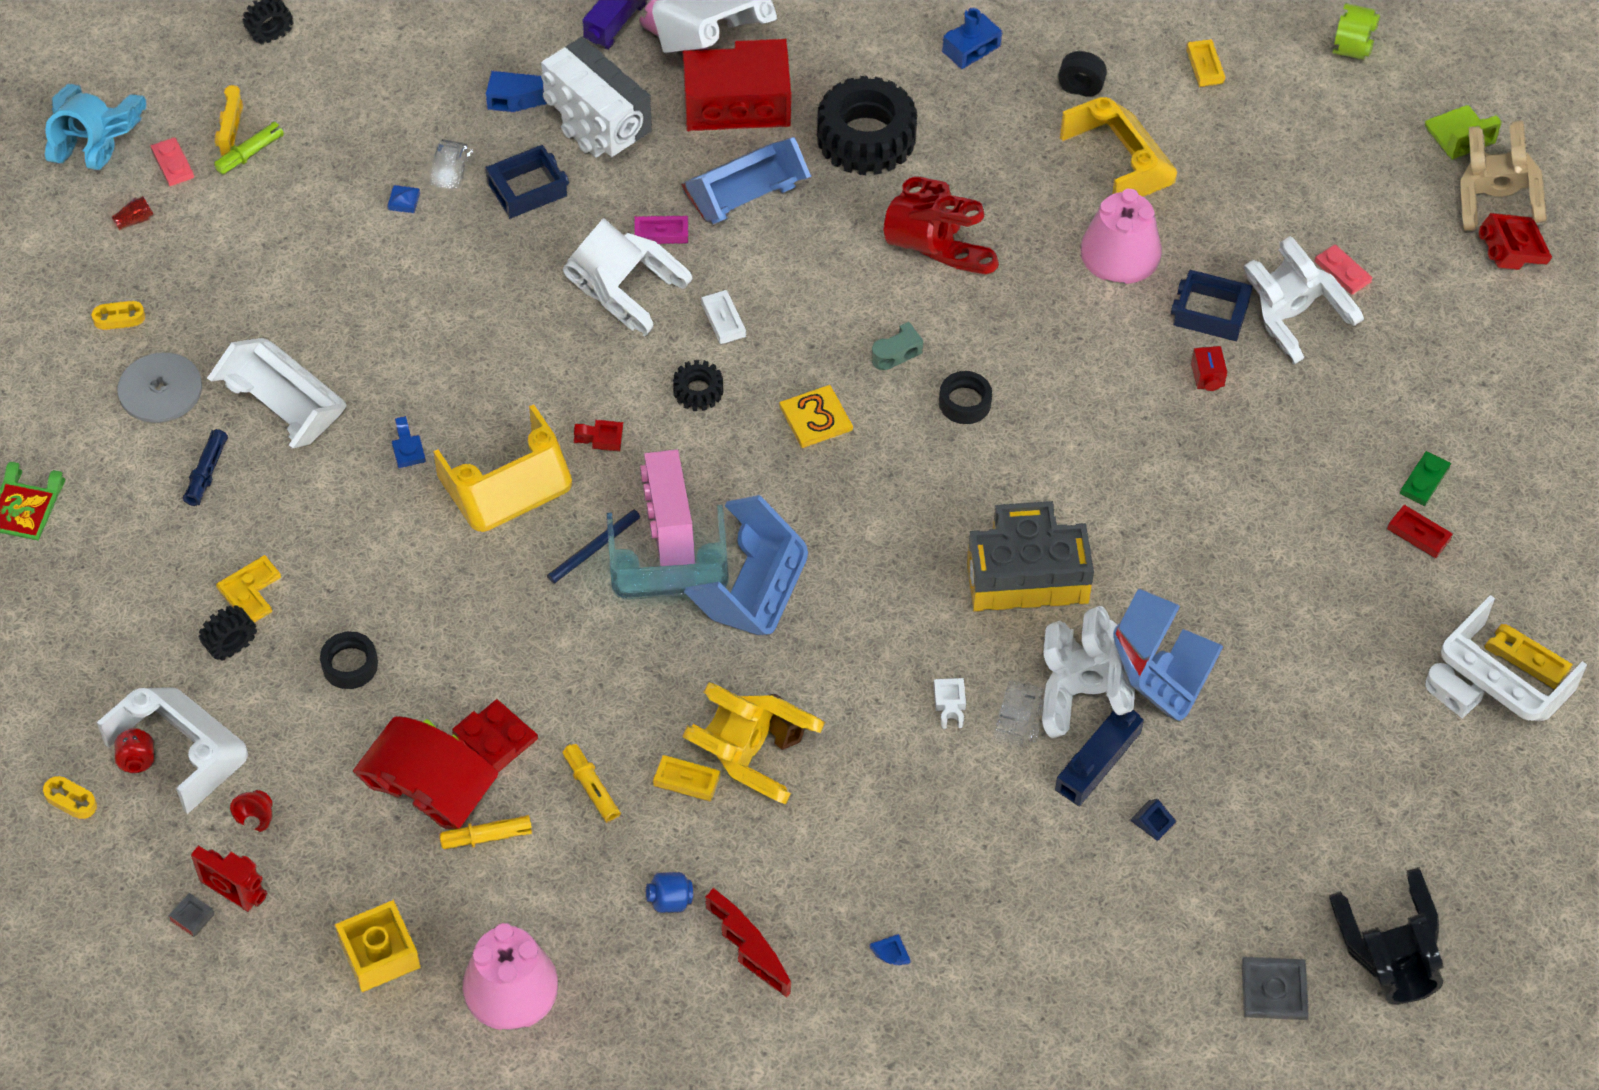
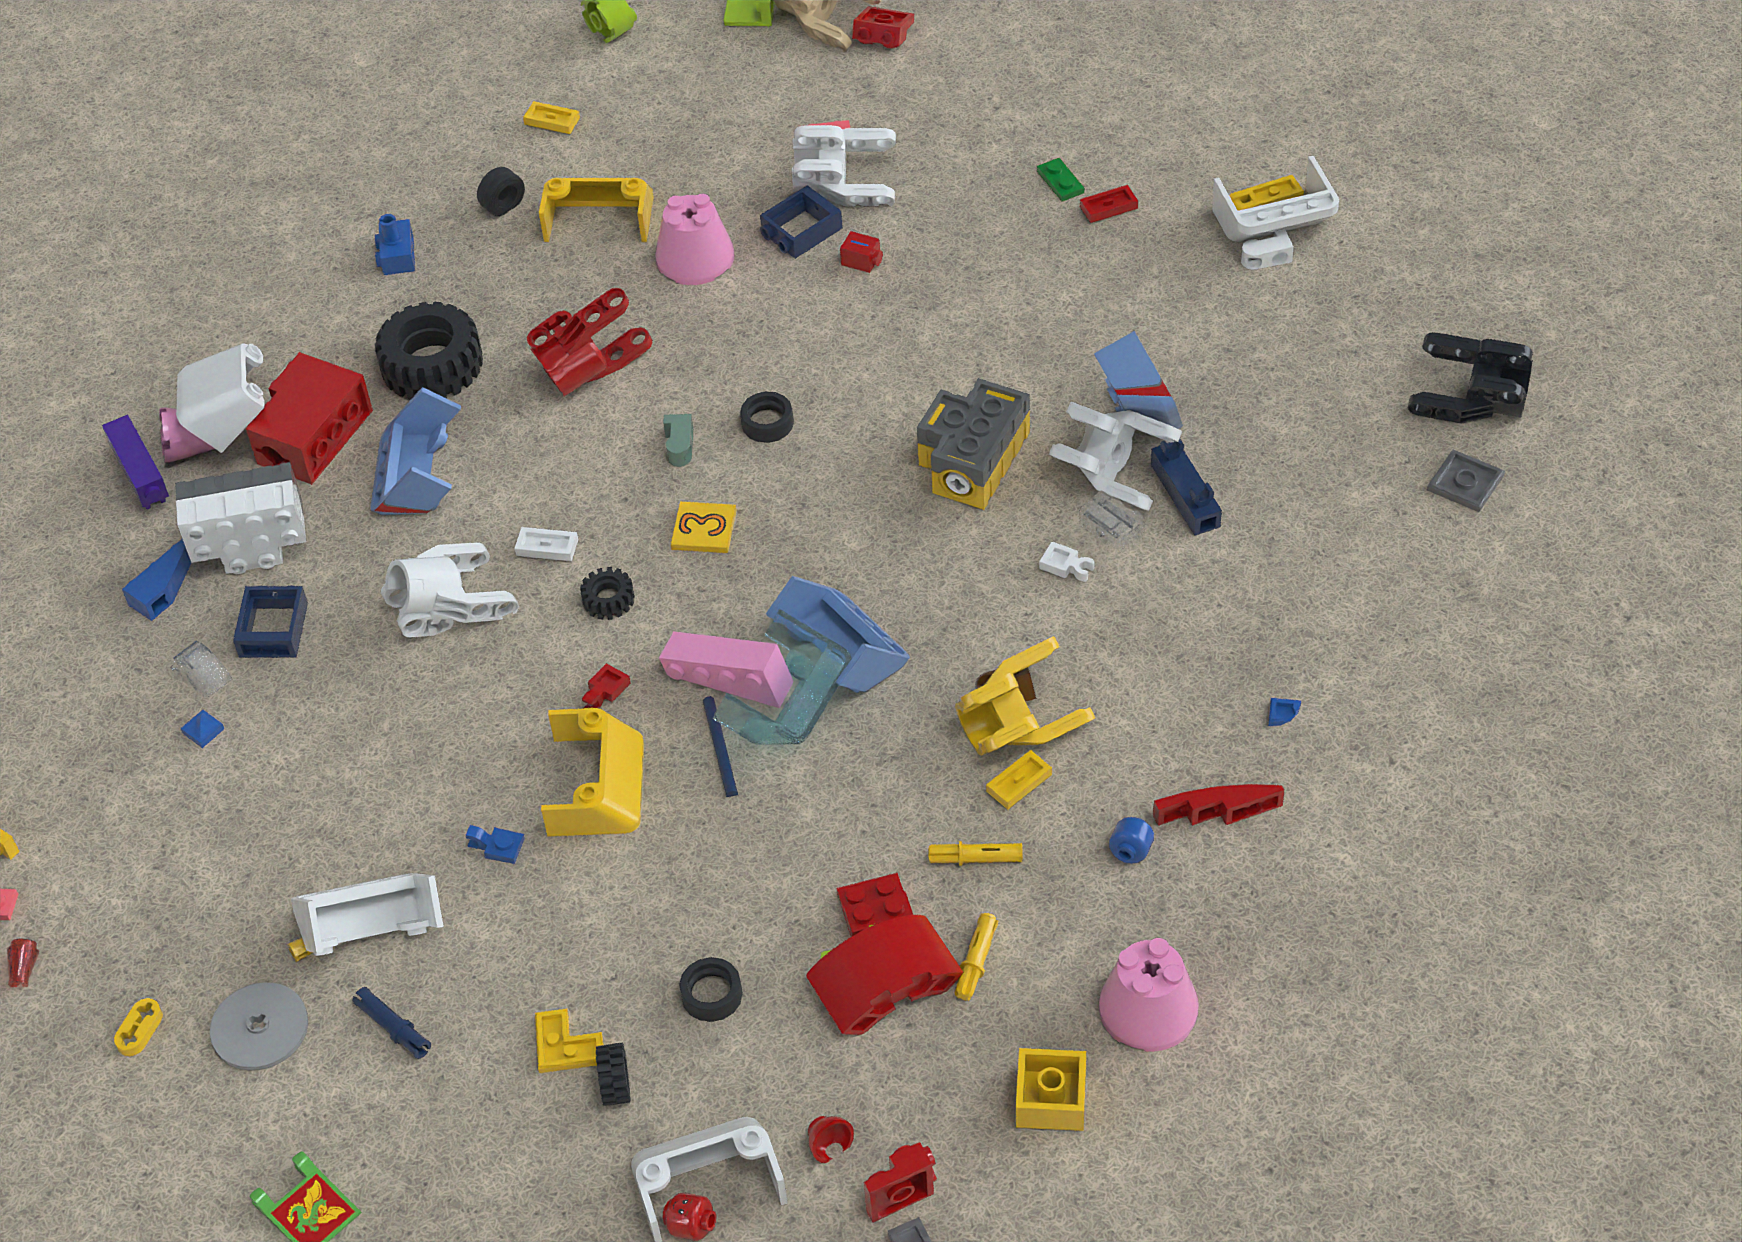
camera: 55 degrees left, 5 degrees down
lime axle [214,121,284,175] -> none
dark pink plate [634,216,688,244] -> none
dark blue slope [1130,798,1176,841] -> none

